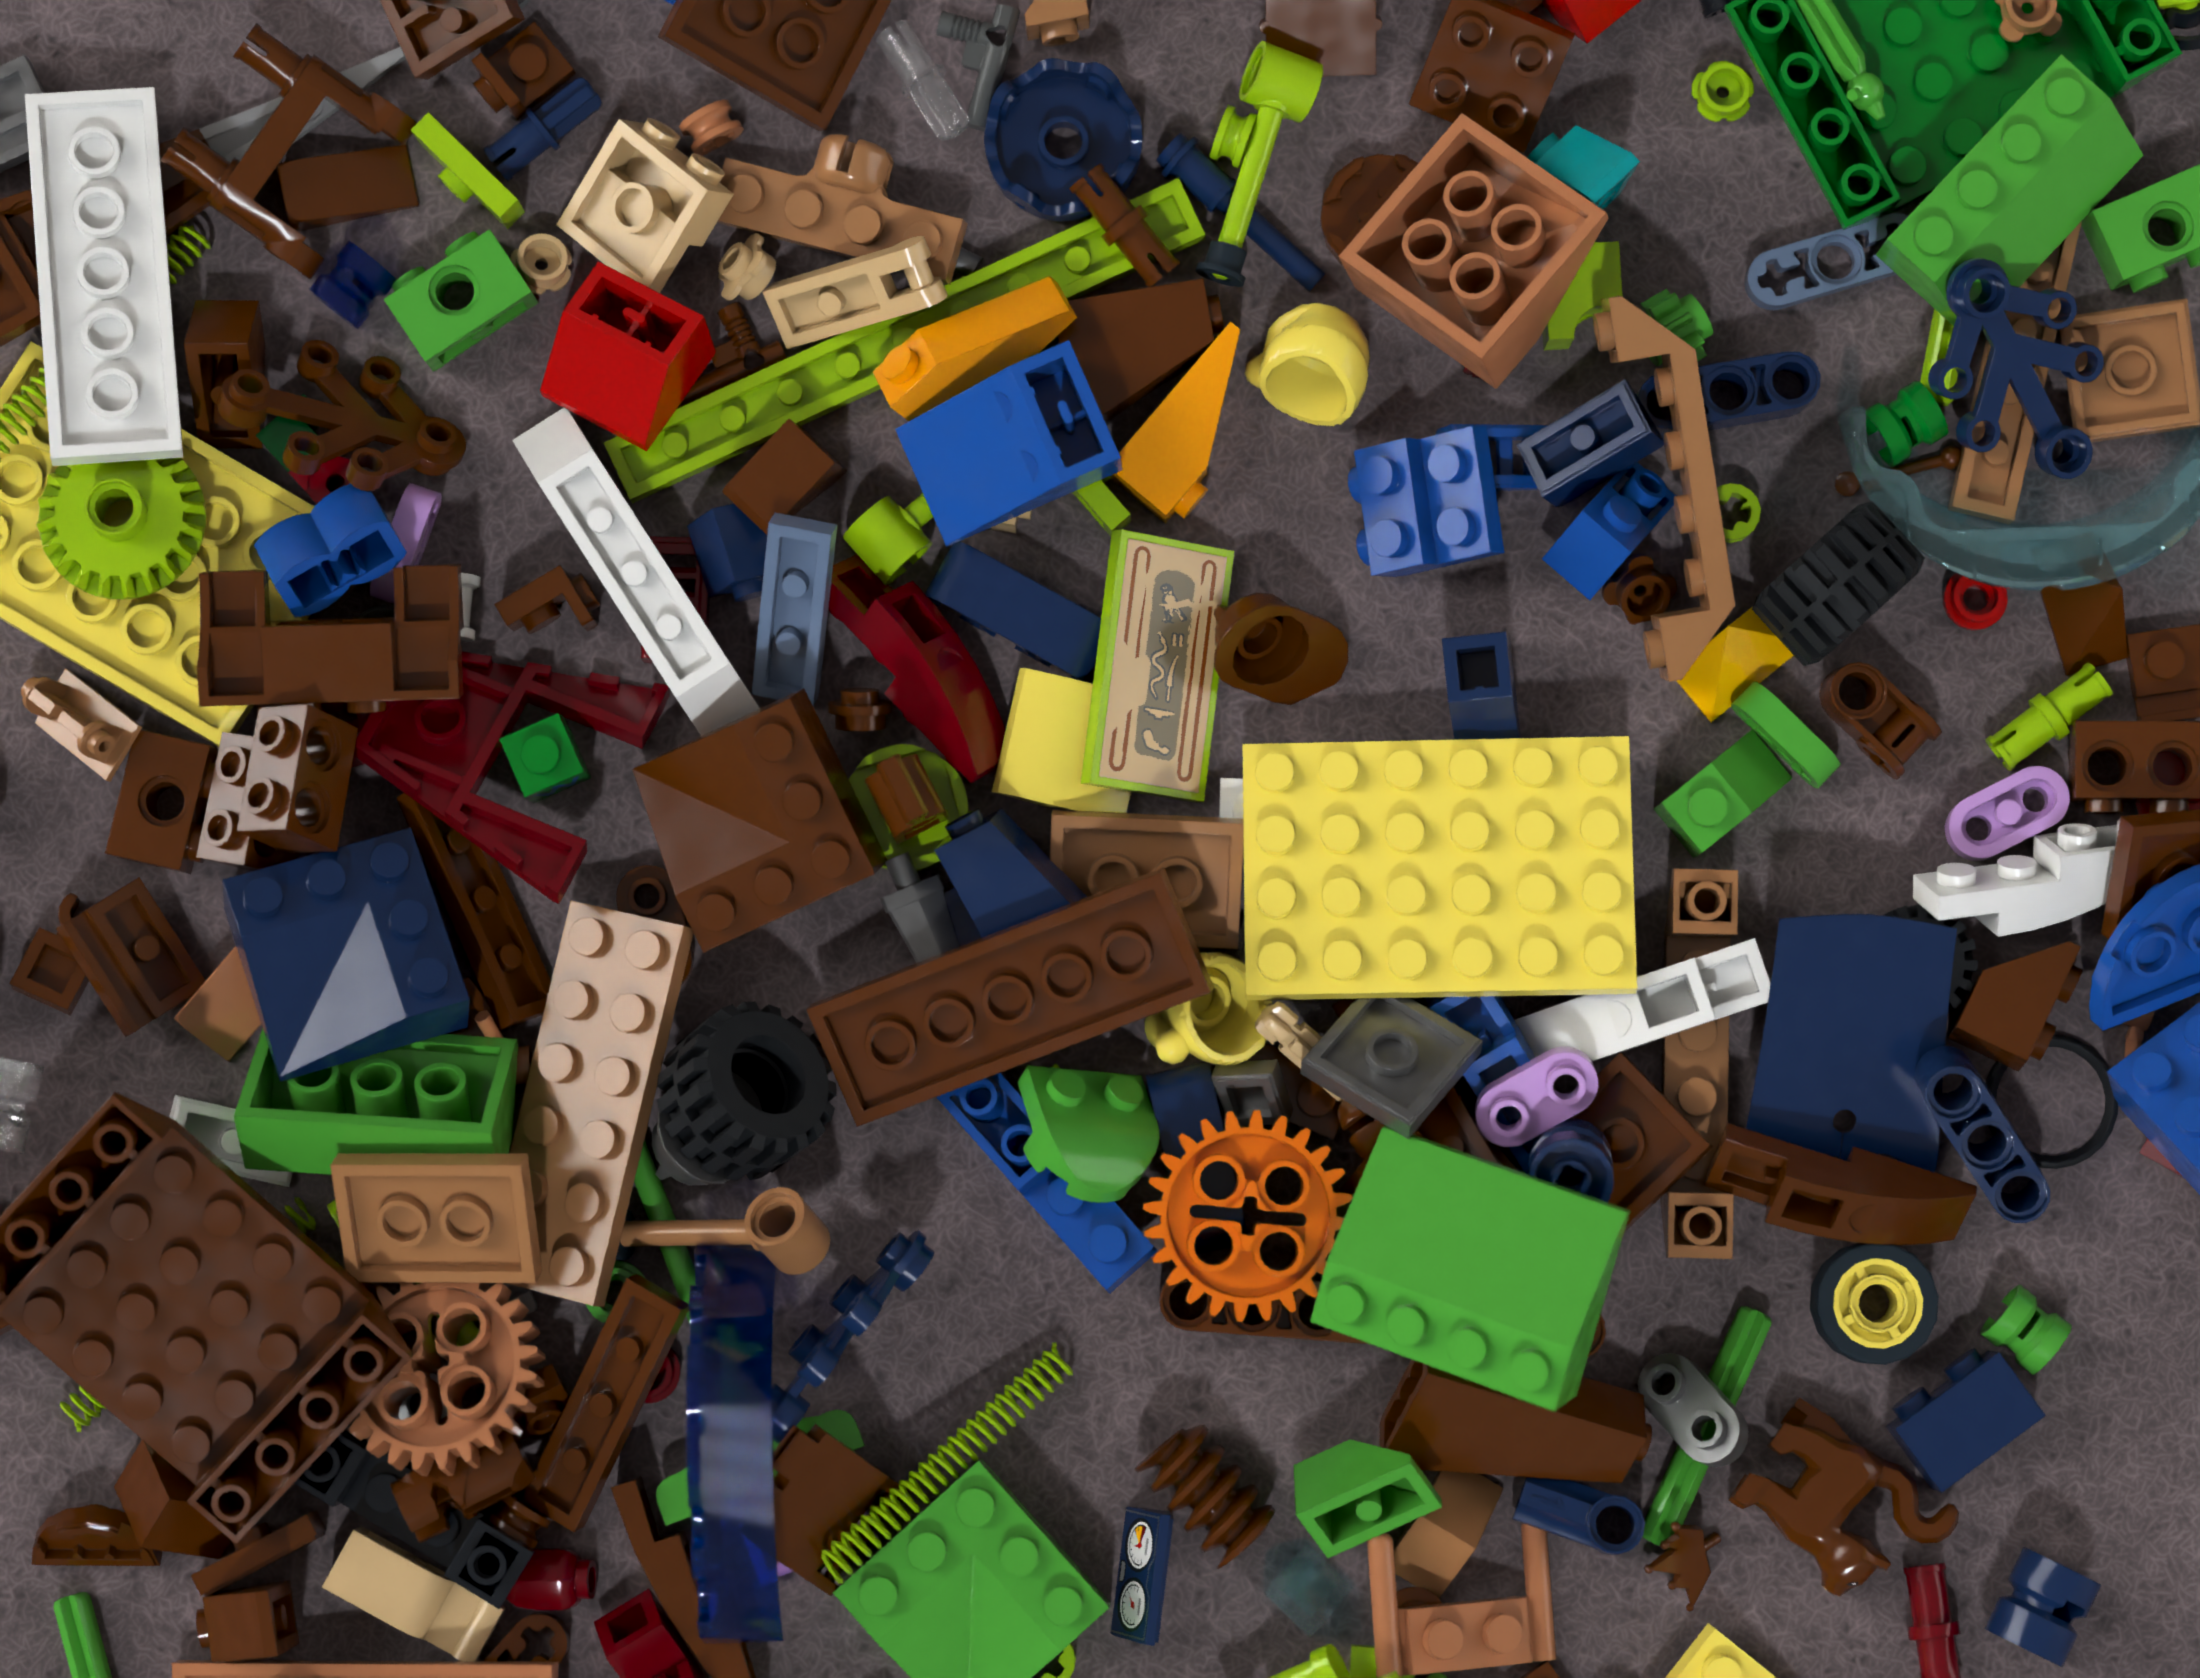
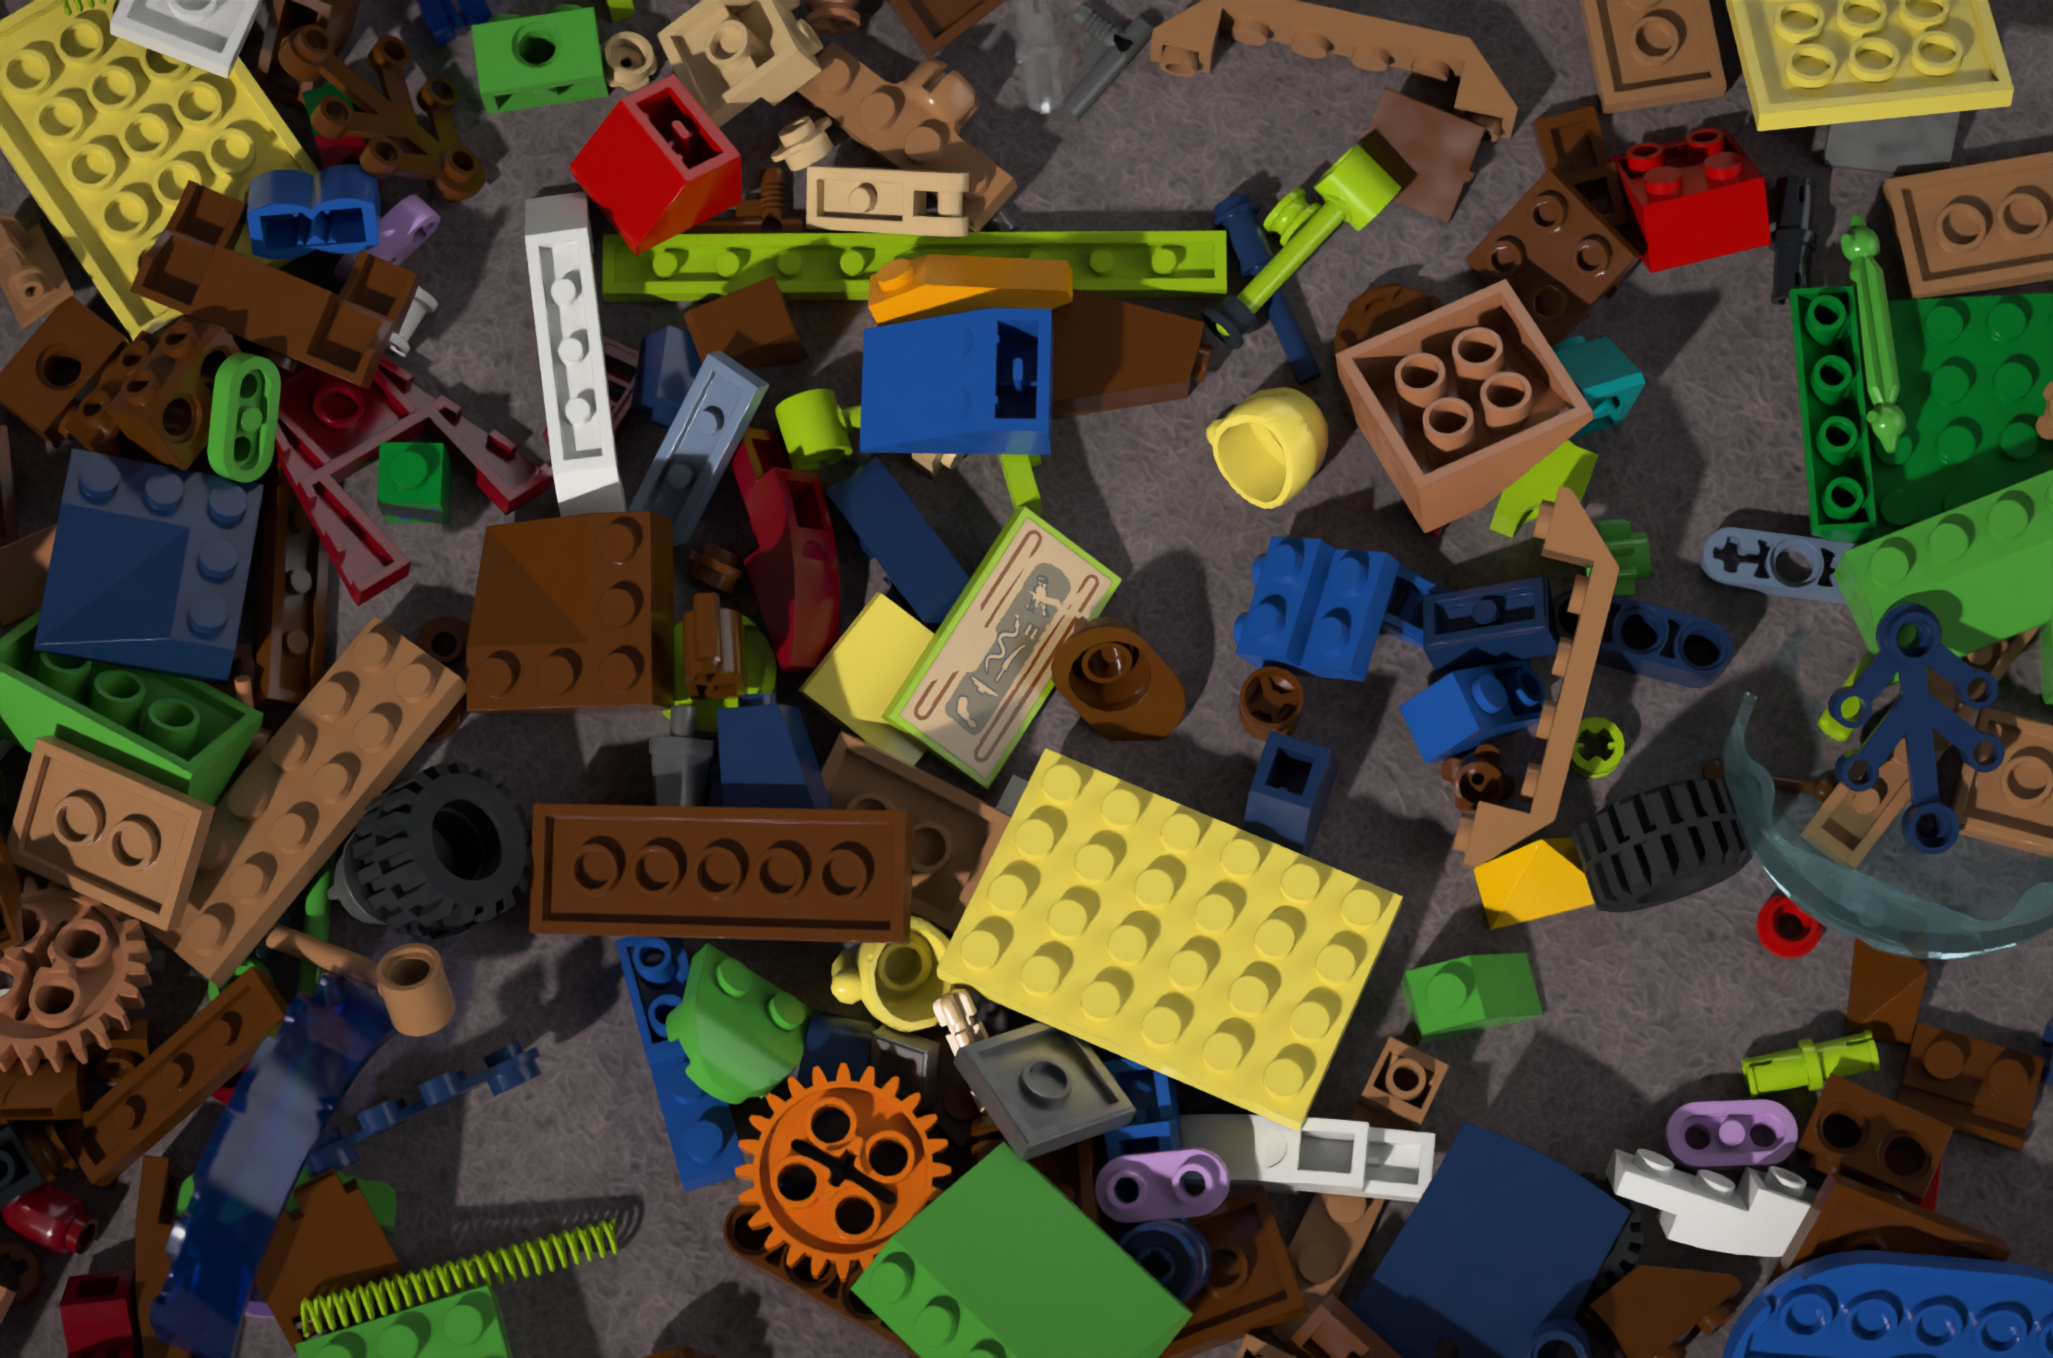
camera: 25 degrees right, 10 degrees down
lime gear [36,458,206,600] -> none
reddish brown bracket [494,565,601,634] -> none
dark blue plate [984,58,1142,222] -> none
reddish brown pin [1069,163,1181,287] -> none
light orange slope [1111,321,1240,524] -> none
lime plate [1691,61,1754,122] -> none
bright green beam [1731,682,1841,789] -> none
reddish brown piece [1819,662,1942,780] -> none
green wheel [1860,380,1949,467] -> none
none -> bright green plate [207,352,281,483]
none -> reddish brown wheel [1238,666,1304,742]

